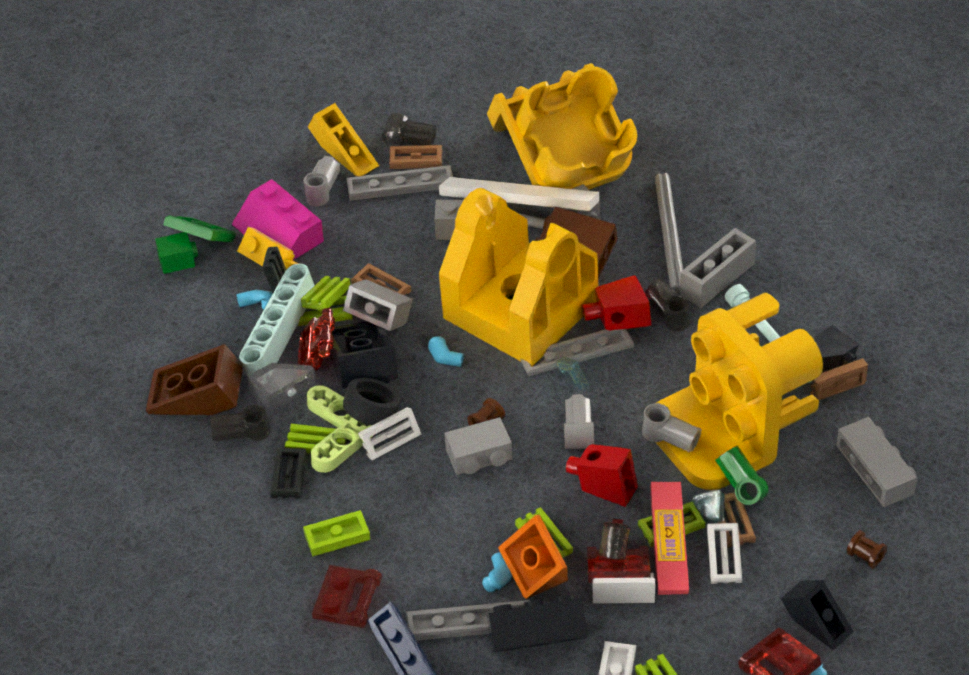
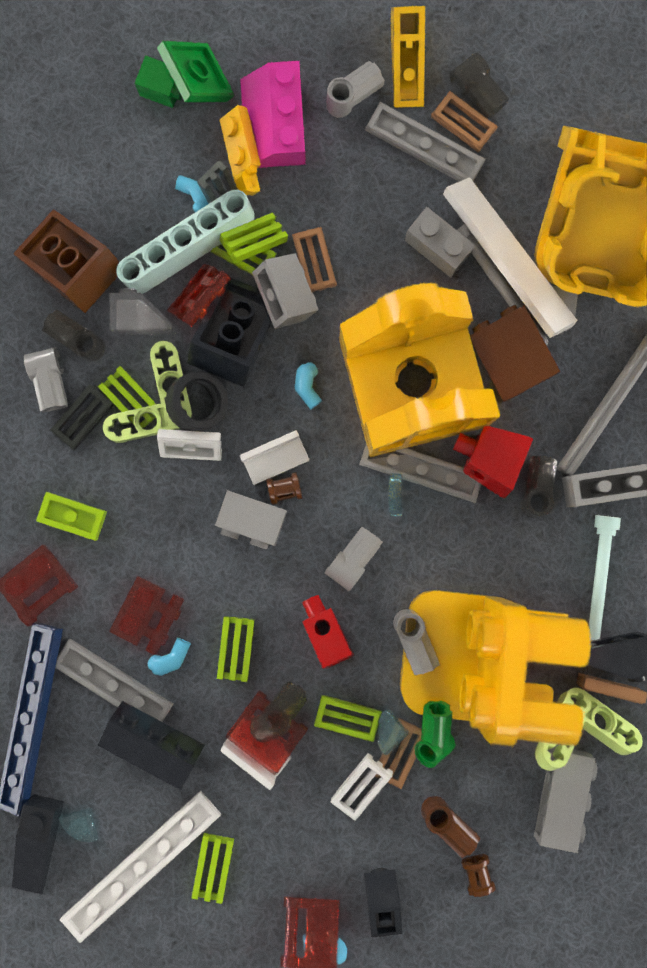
camera: 35 degrees right, 40 degrees up
orange slope [498,515,568,599] -> none
coral tile [650,482,689,595] -> none
none -> light grey piece [24,348,68,412]
none -> clear red plate [109,576,184,655]
none -> white panel [240,430,310,486]
none -> reddish brown piece [421,796,481,858]
none -> yellowish green beam [535,687,643,771]

